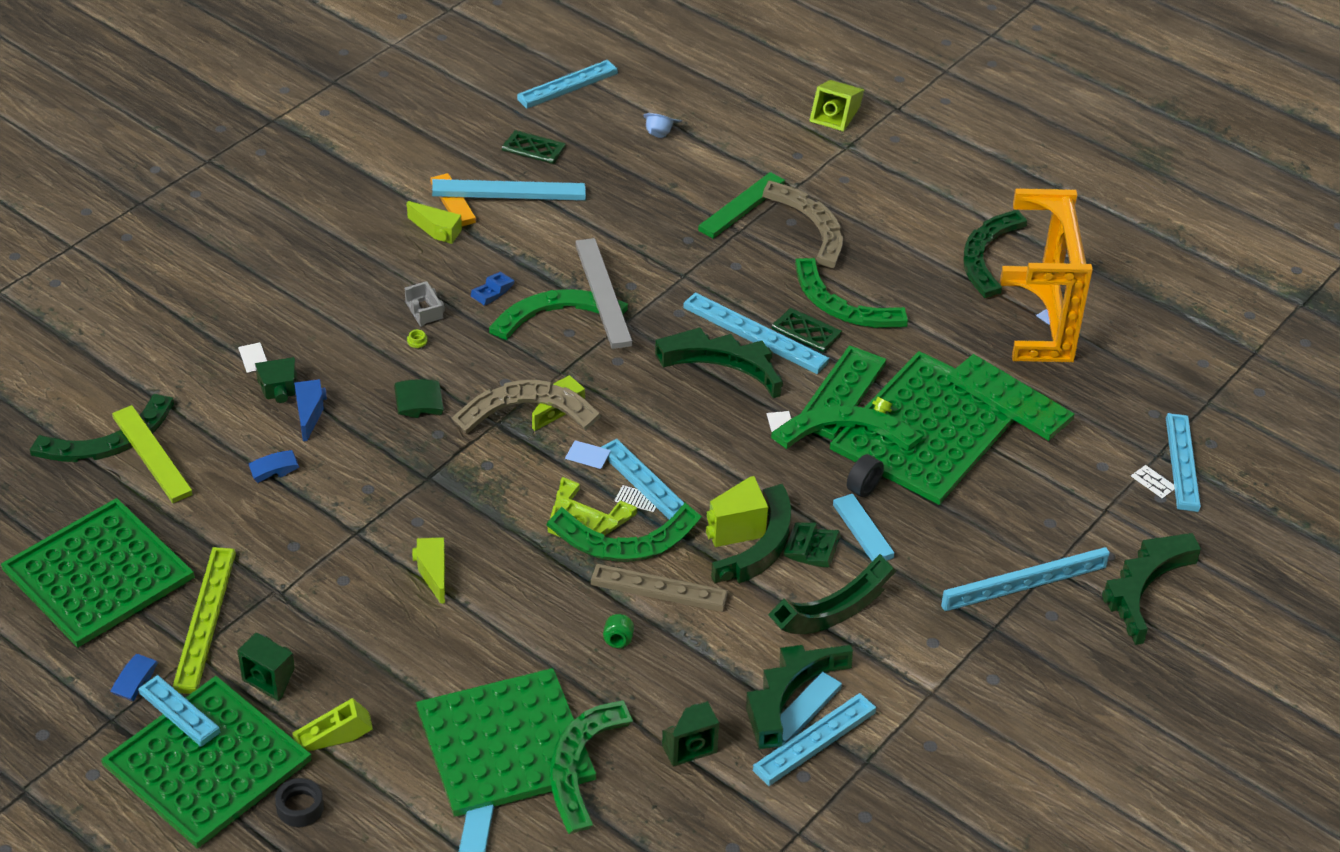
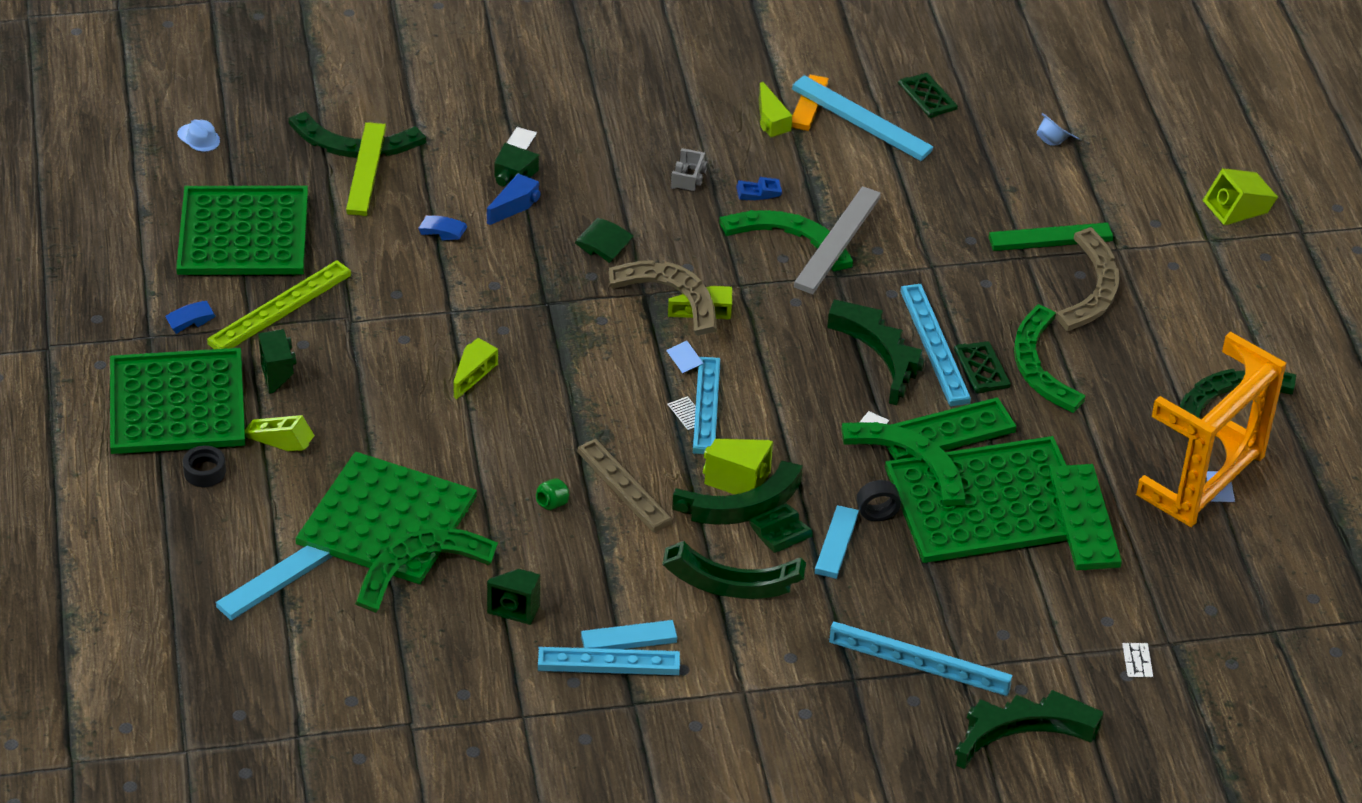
camera: 40 degrees right, 0 degrees up
medium azure tile [139,675,220,747] -> none
lime plate [407,330,428,348] -> none
medium azure tile [517,60,618,109] -> none
green plate [546,503,702,562] -> none
lime wing [548,477,637,537] -> none
dark green arch [746,645,853,749] -> none
lime plate [872,397,892,414] -> none
medium azure tile [1166,413,1201,512] -> none

